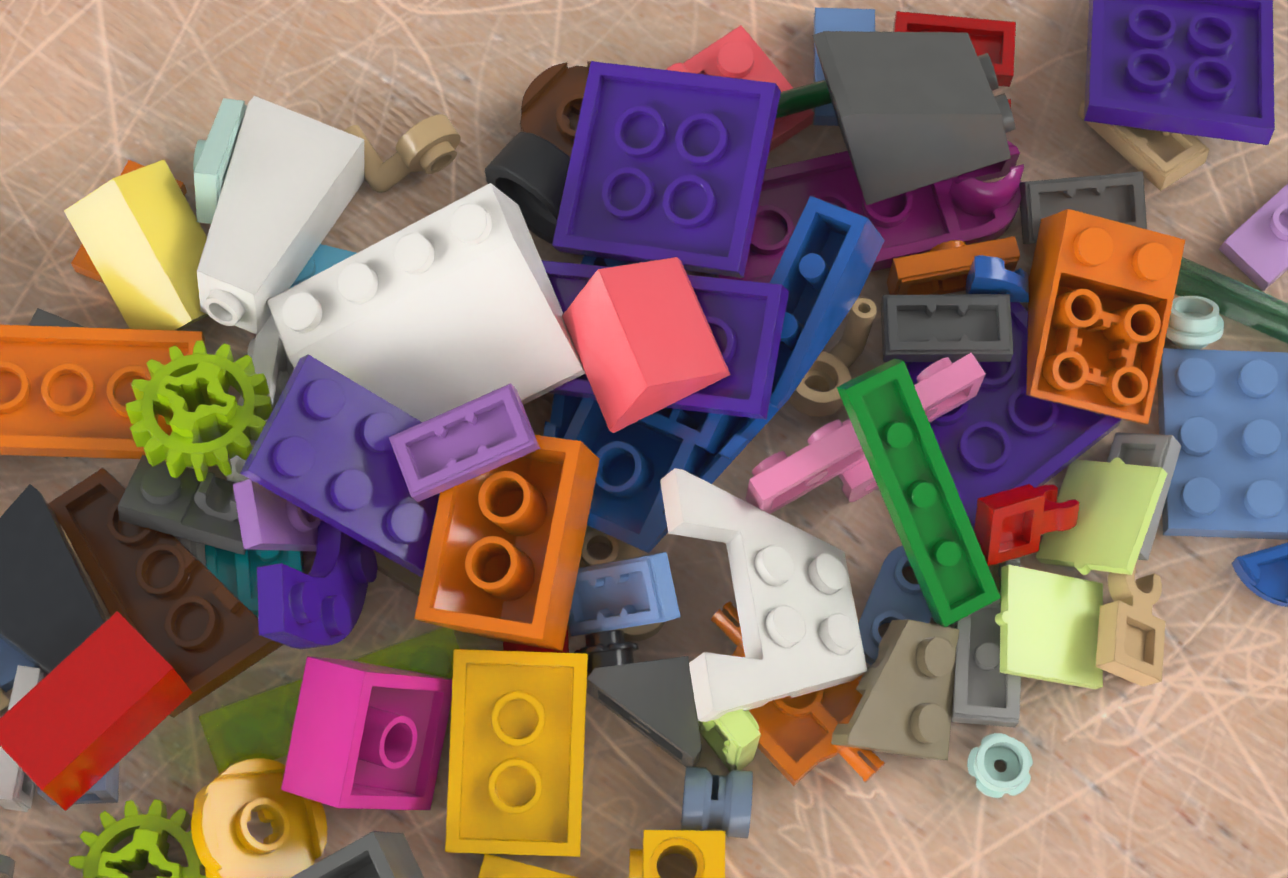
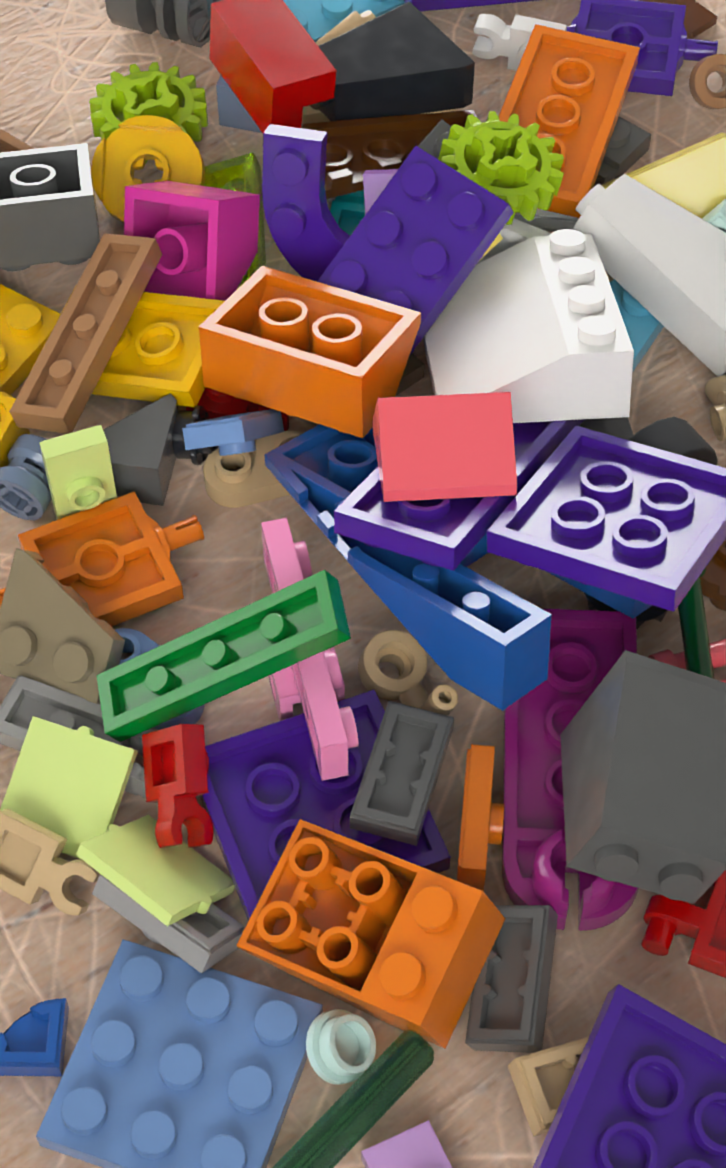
camera: 110 degrees right, 15 degrees down
medium lavender plate [389,383,540,502] -> none
white wing [660,468,867,722] -> none
blue tile [966,255,1029,303] -> none
none -> medium nougat plate [9,233,162,434]

